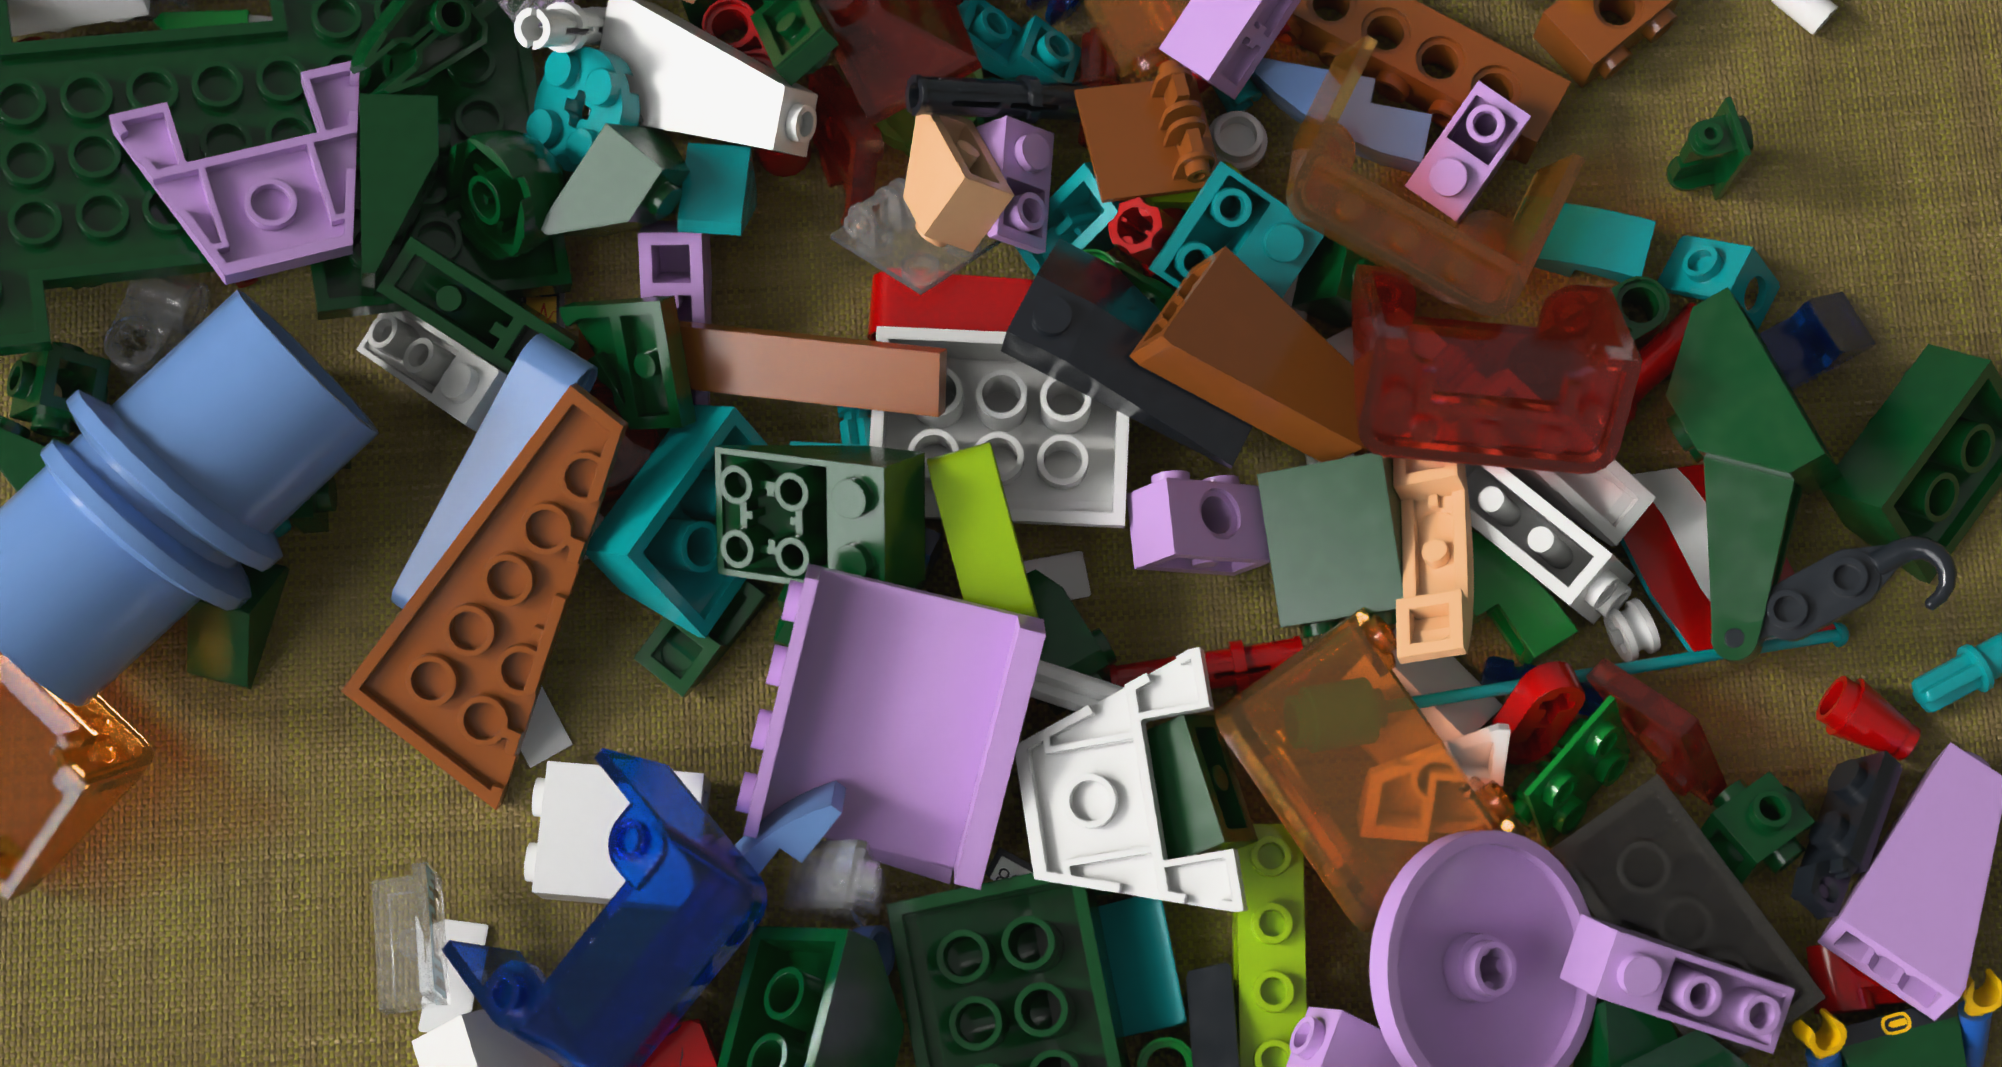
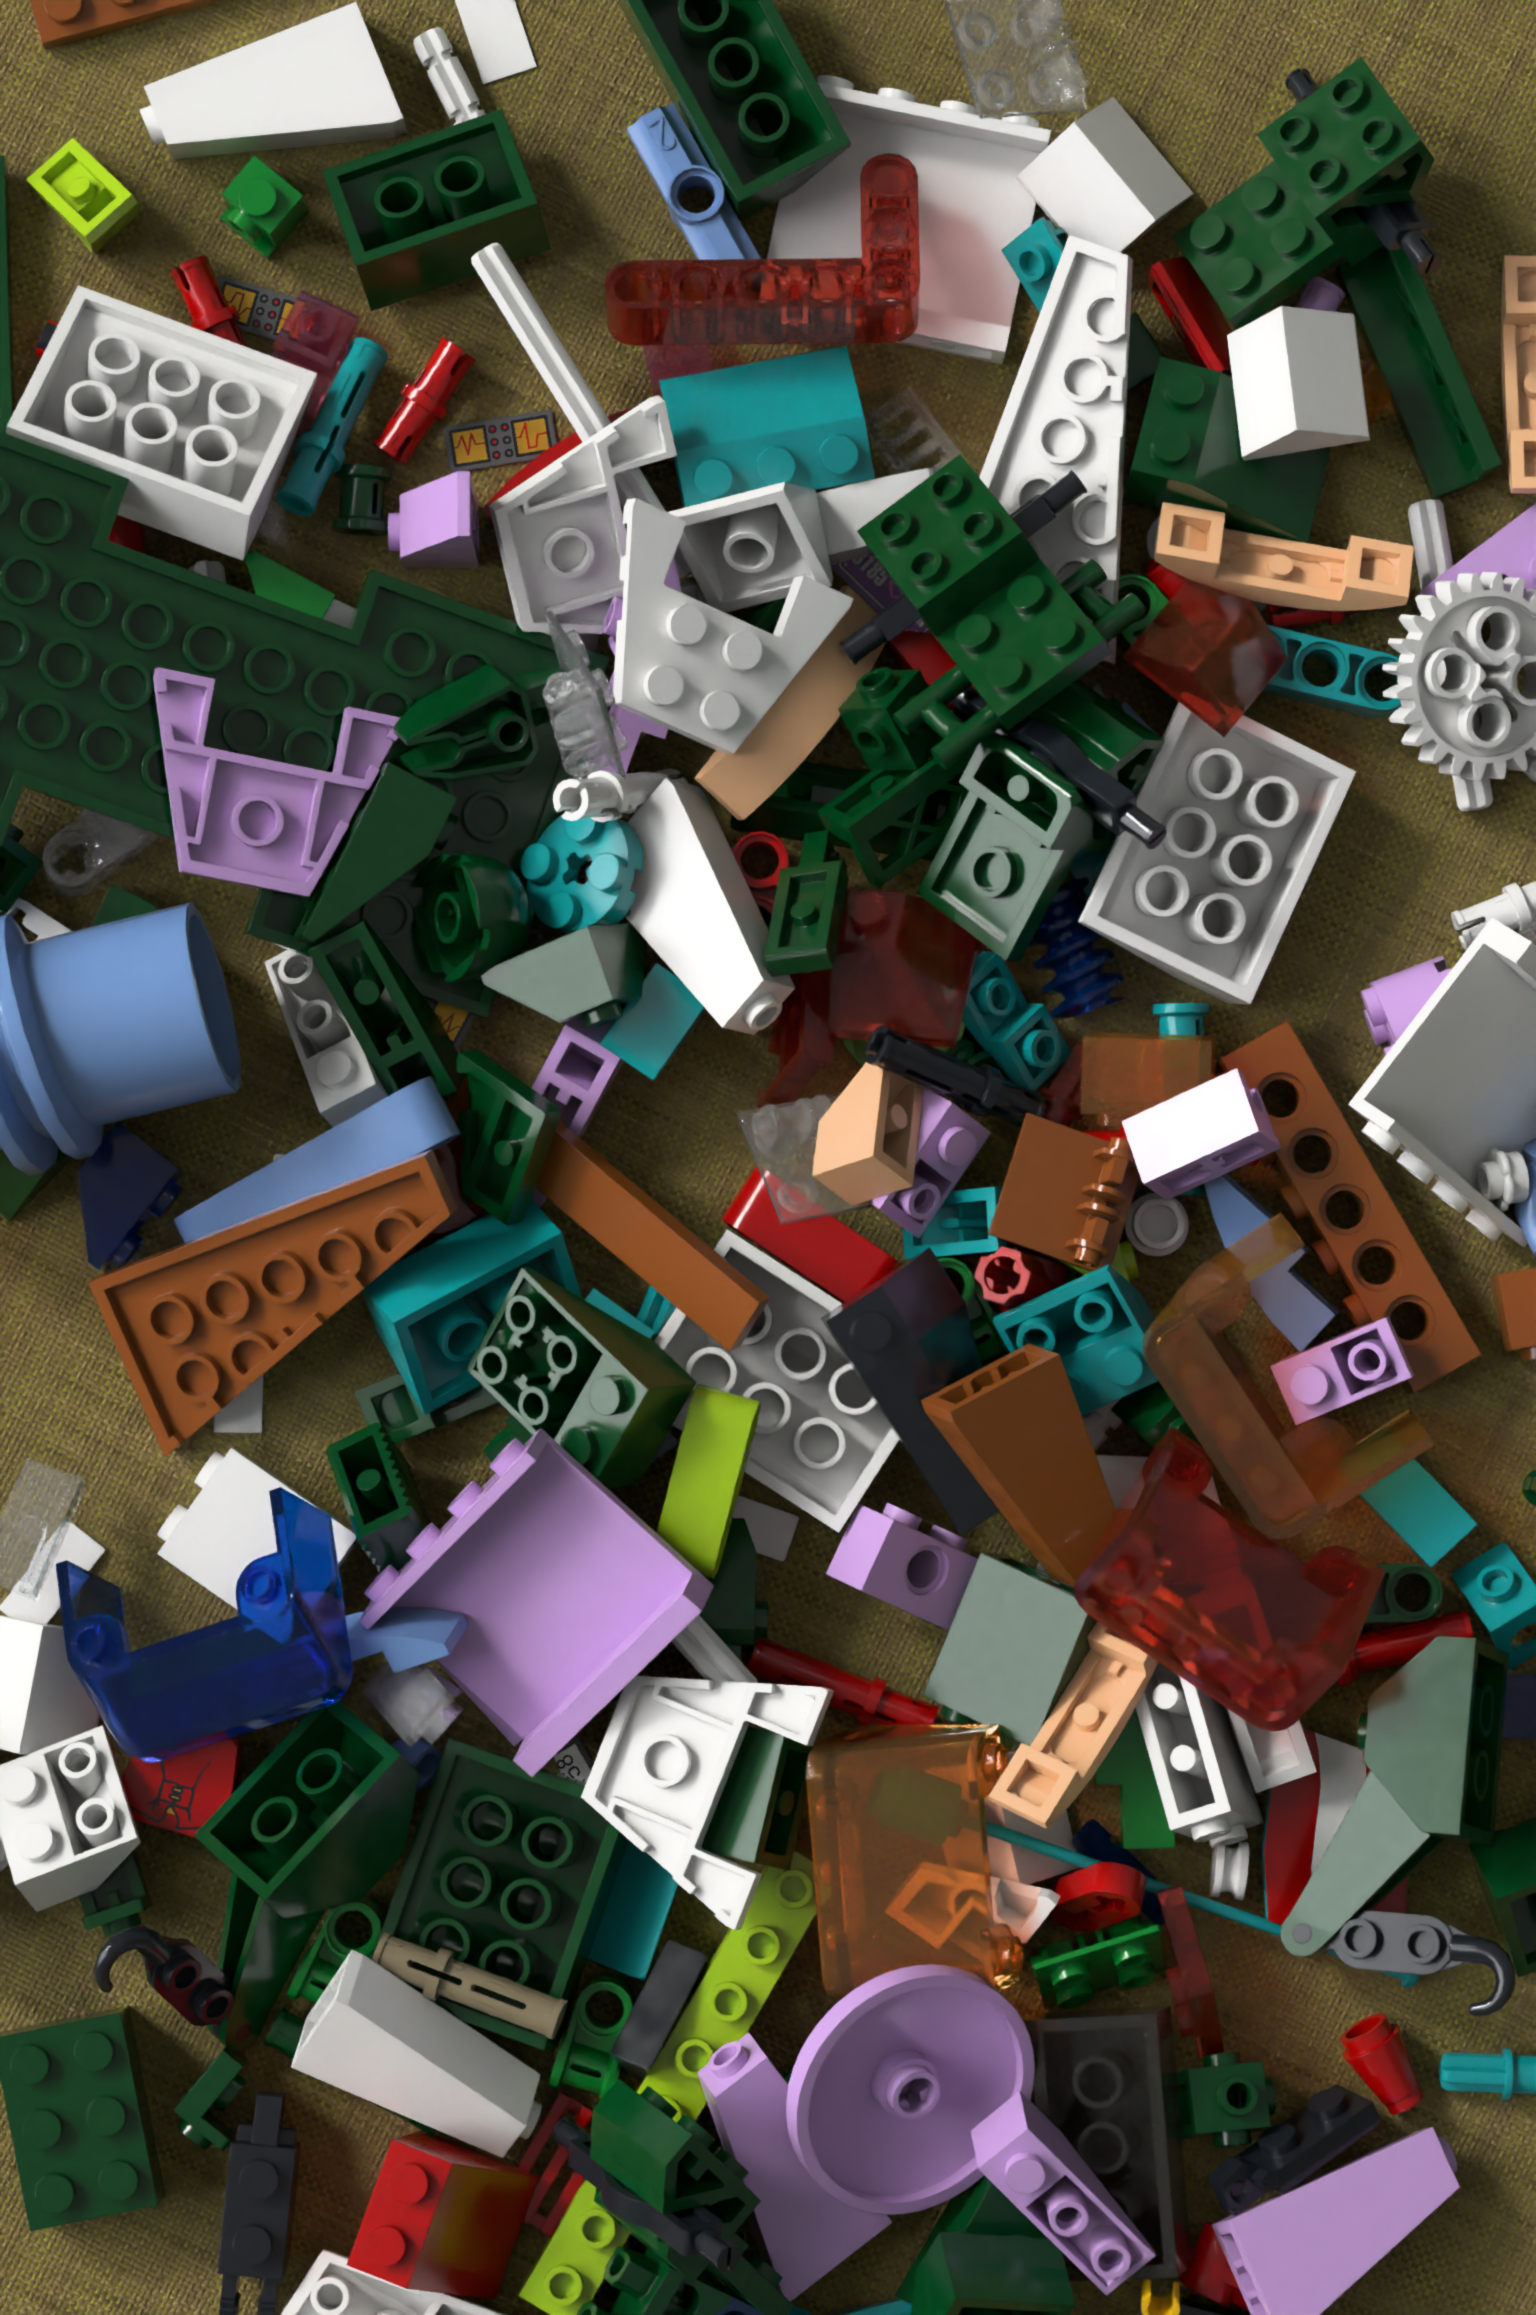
camera: 25 degrees right, 10 degrees up
none -> clear blue slope [78,1122,184,1272]
none -> dark green brick [326,1423,431,1572]

